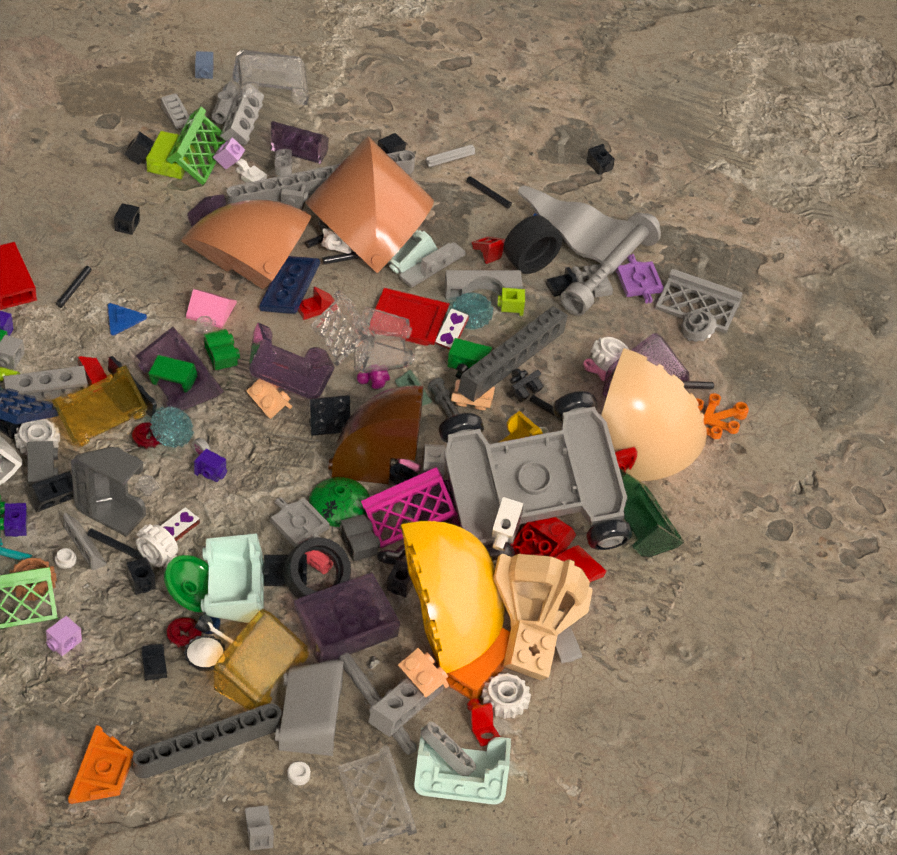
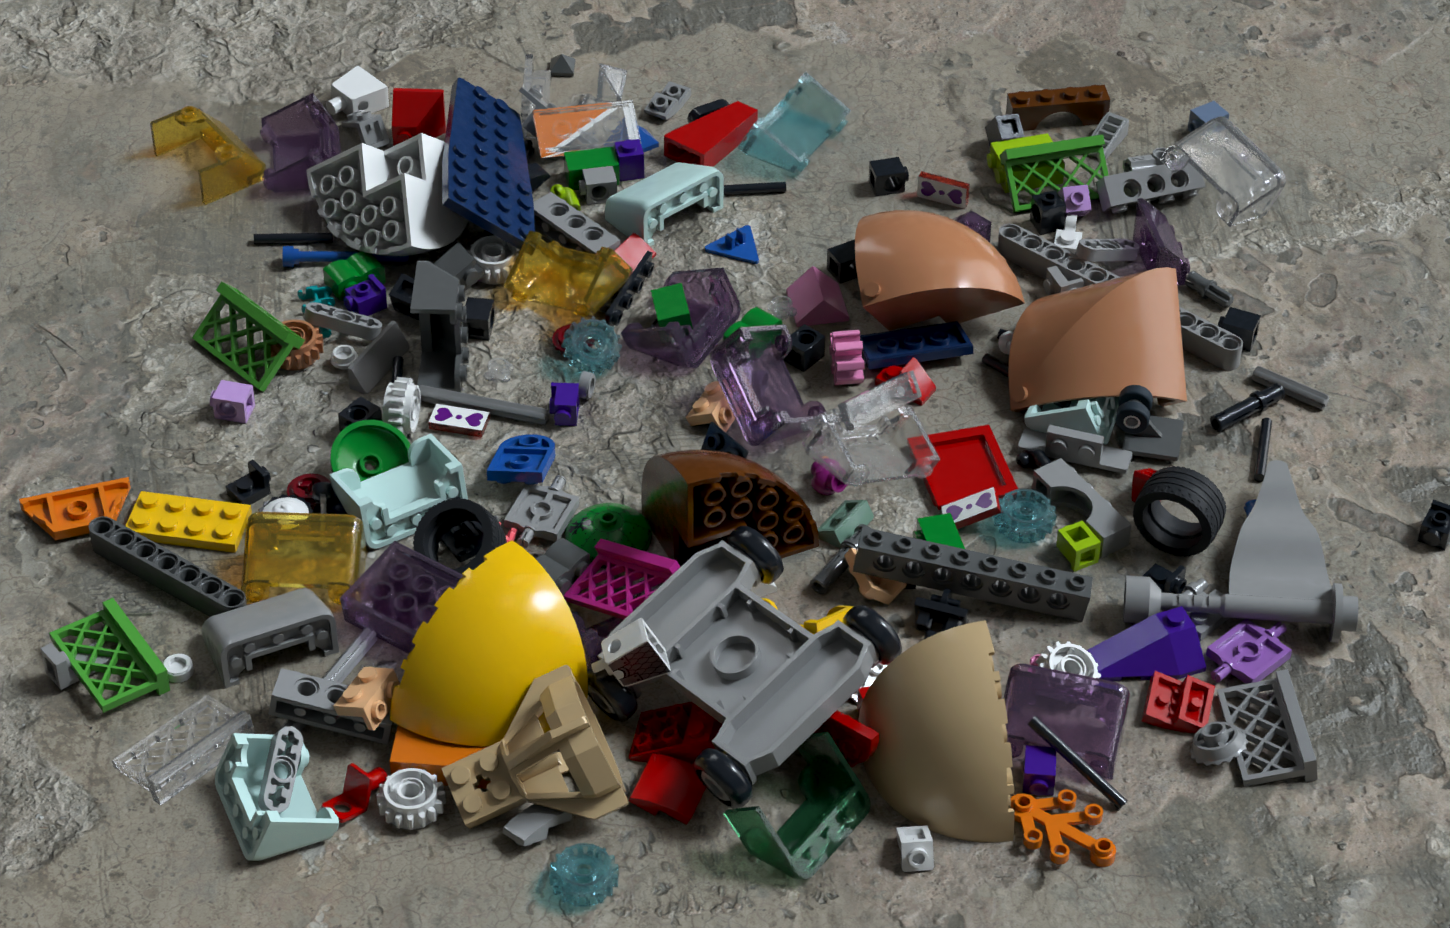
camera: 65 degrees right, 5 degrees down
none -> bright green fence [49,598,170,713]
none -> yellow plate [126,491,252,553]
none -> light grey beam [304,302,382,340]
none -> light grey axle [419,385,549,425]
none -> blue plate [486,434,556,485]
none -> clear light blue gear [549,843,619,907]
none -> light aqua windscreen [605,162,724,246]
none -> clear light blue windscreen [738,72,851,173]
none -> black brick [783,324,825,372]
none -> black brick [827,239,858,284]
none -> bright pink gear [829,330,865,385]
none -> white bracket [896,825,934,872]
none -> tile [917,171,970,209]
none -> reddish brown arch [1006,85,1110,131]
none -> black arm [1016,449,1051,468]
none -> black brick [1030,190,1066,235]
none -> dark purple wedge [1086,606,1206,682]
none -> dark grey plate [1115,385,1184,461]
none -> red slope [1141,671,1215,733]
none -> dark grey axle [1185,271,1234,308]
none -> black pin [1210,383,1285,432]

